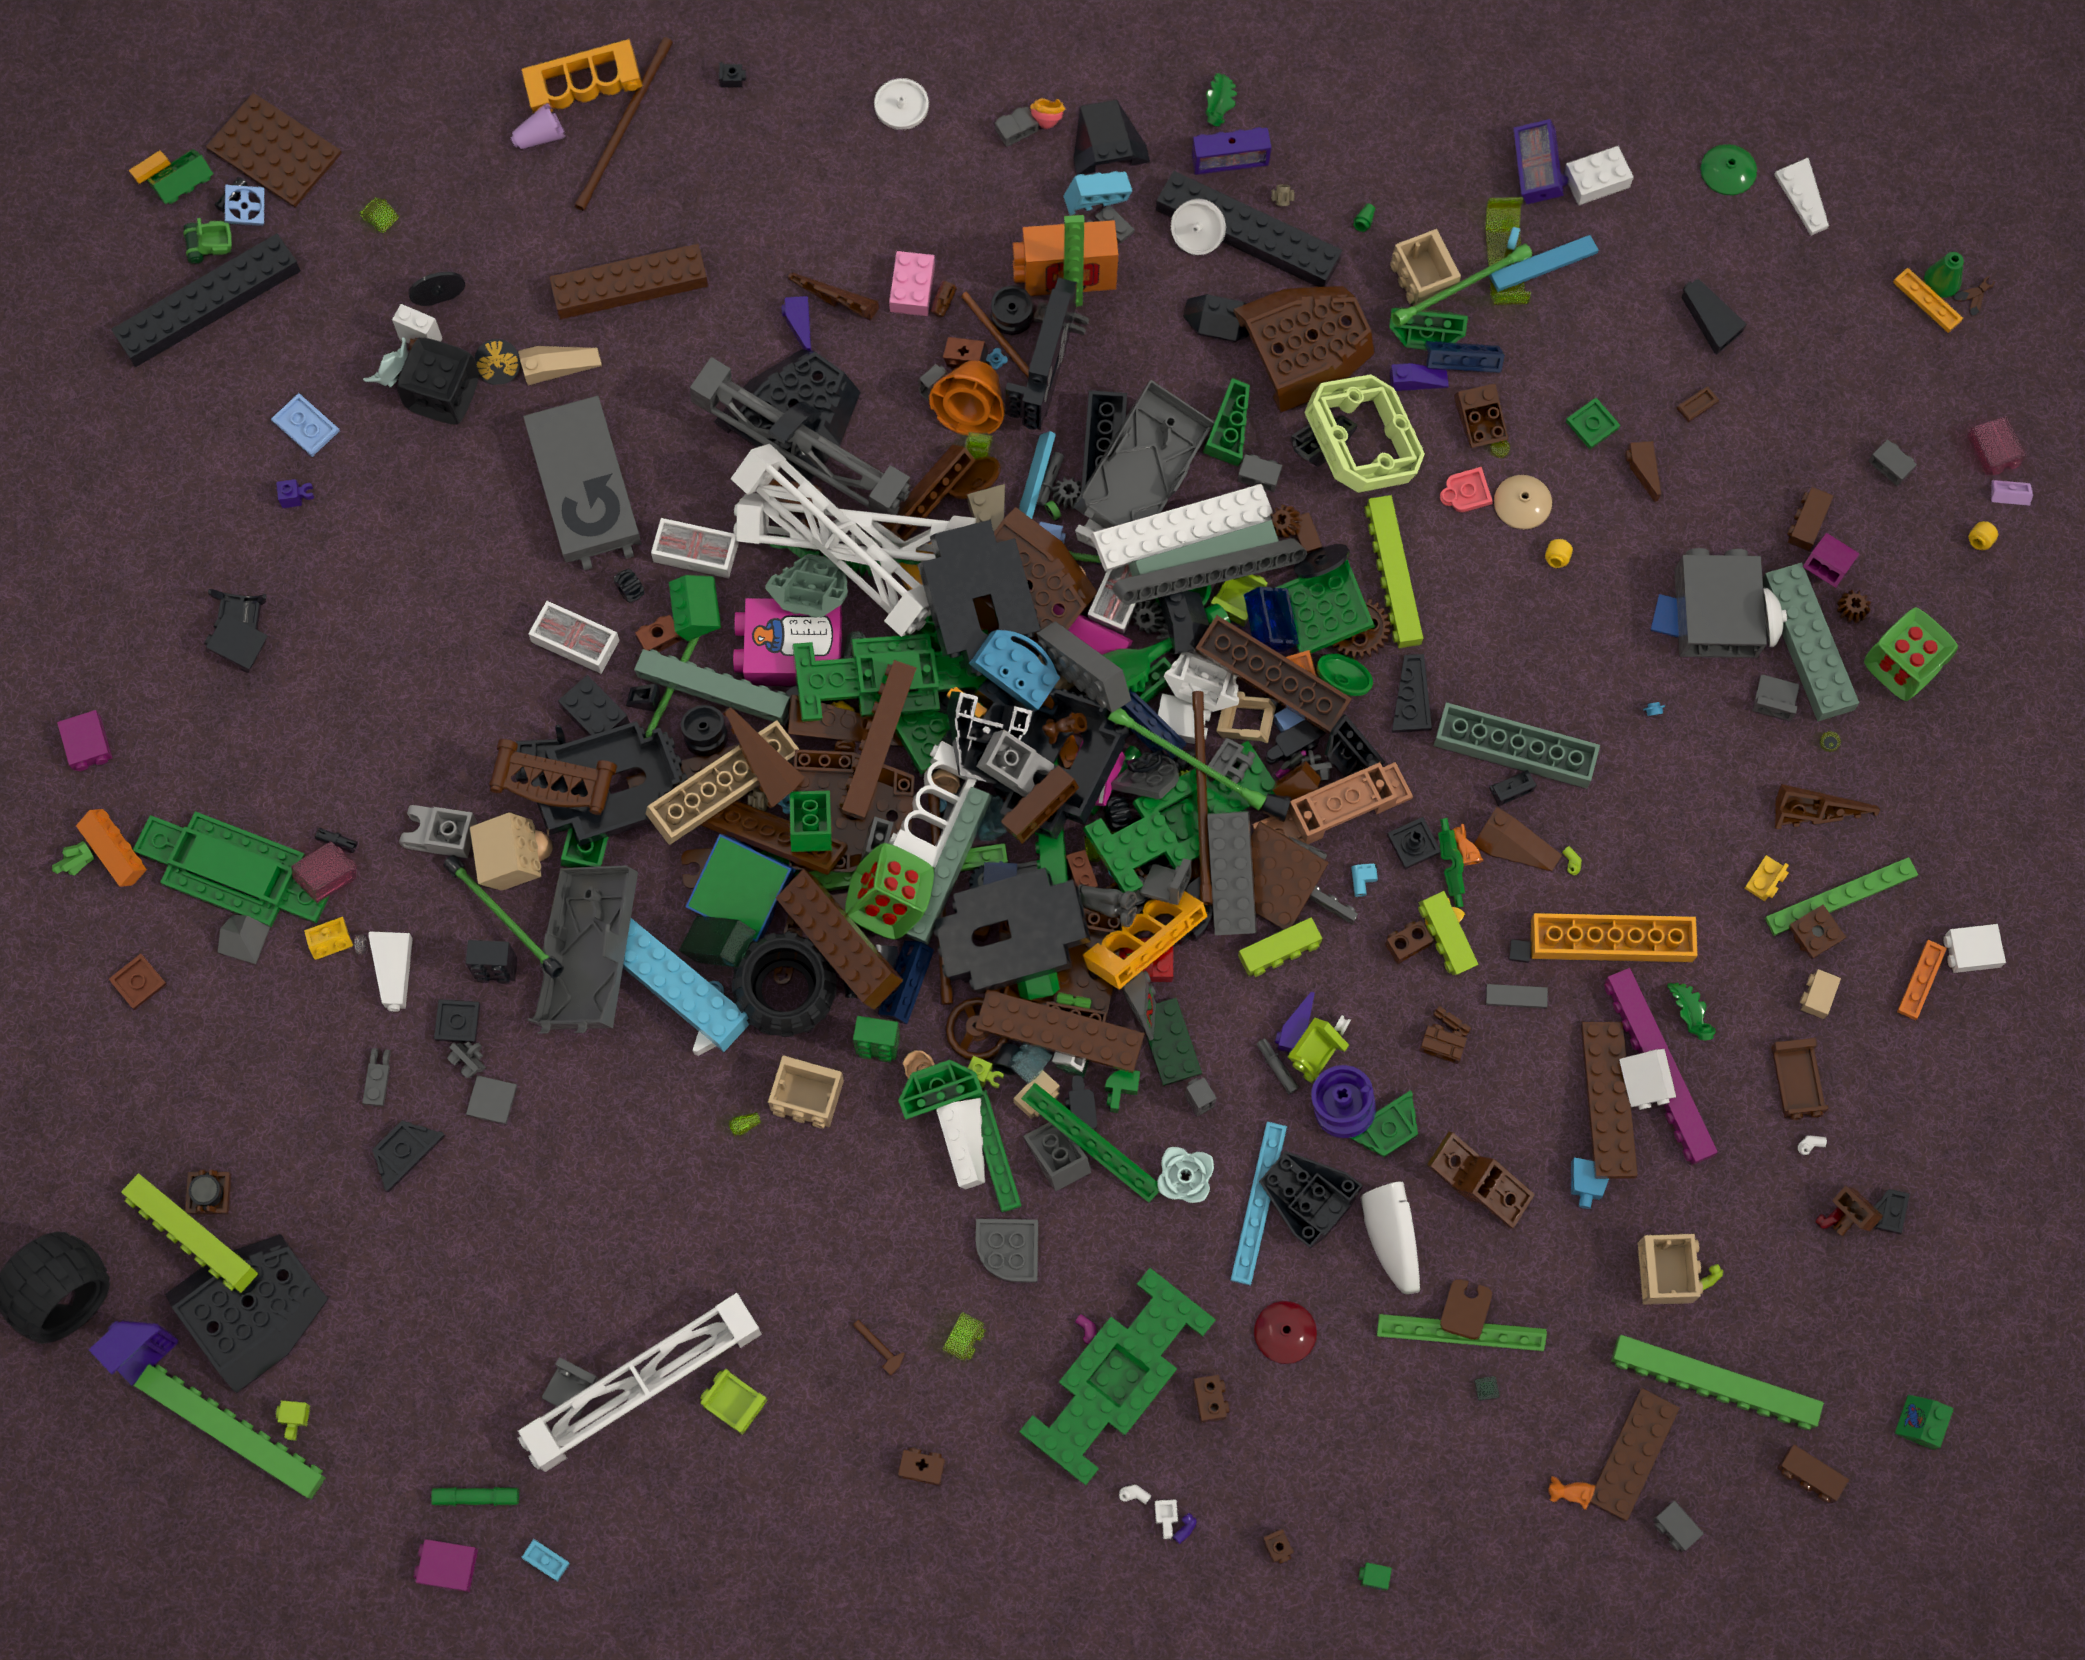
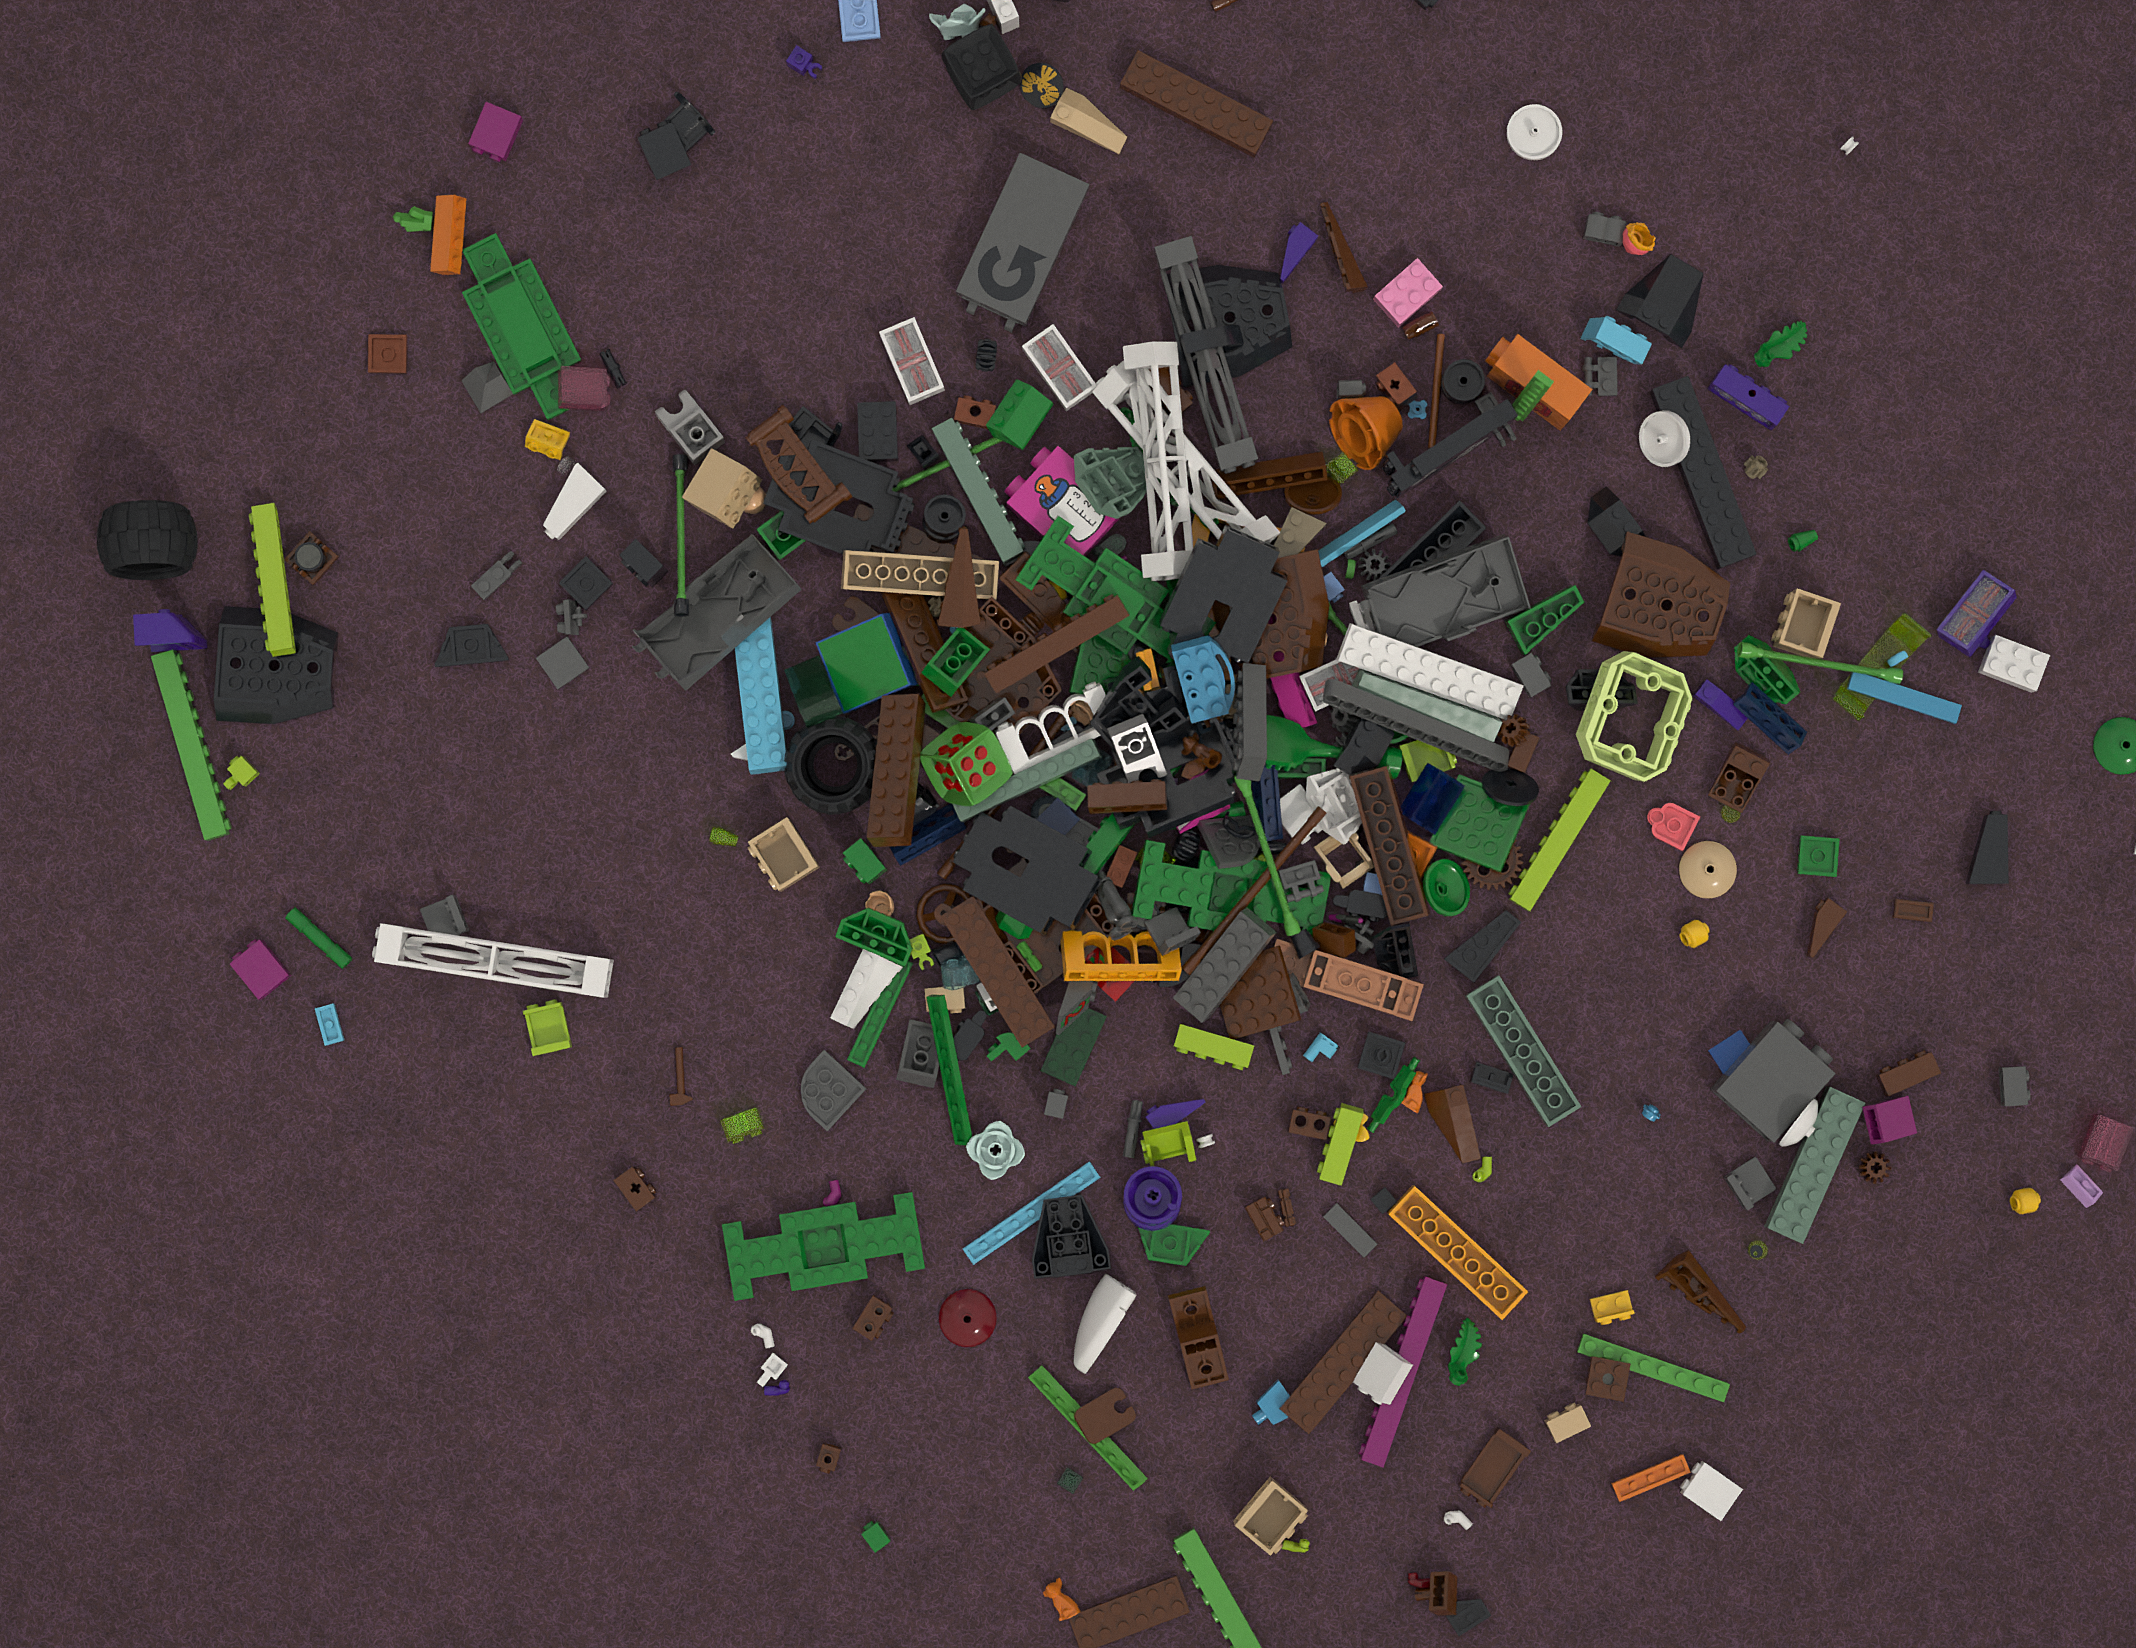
camera: 40 degrees right, 15 degrees up
bright green piece [1864,607,1958,701] -> none

